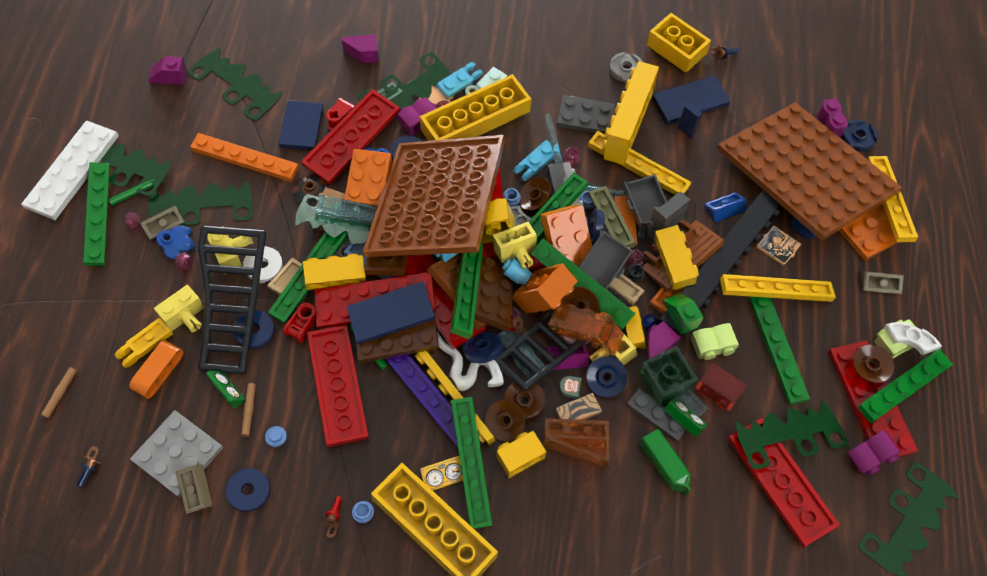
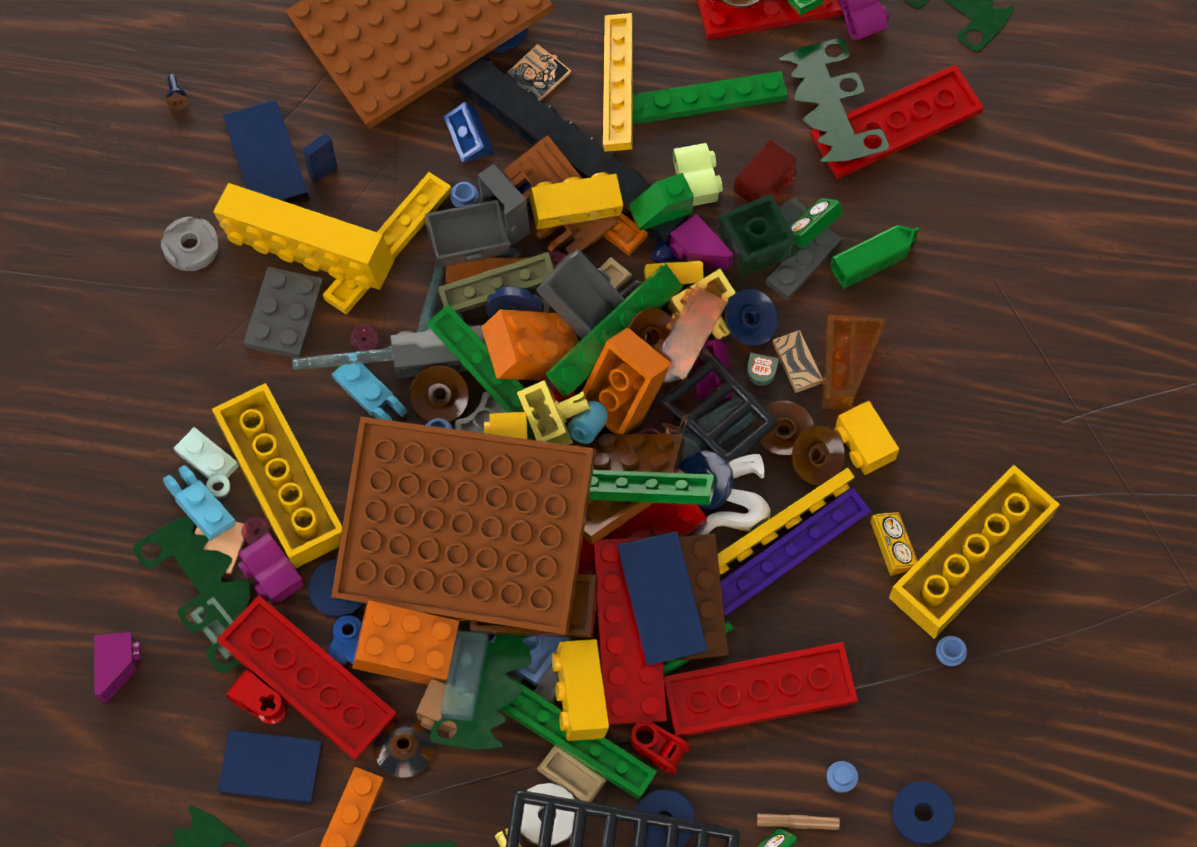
camera: 85 degrees left, 5 degrees up
piece [322,496,343,538] -> none
green plate [451,397,493,529] -> none
yellow brick [646,13,711,73] -> none

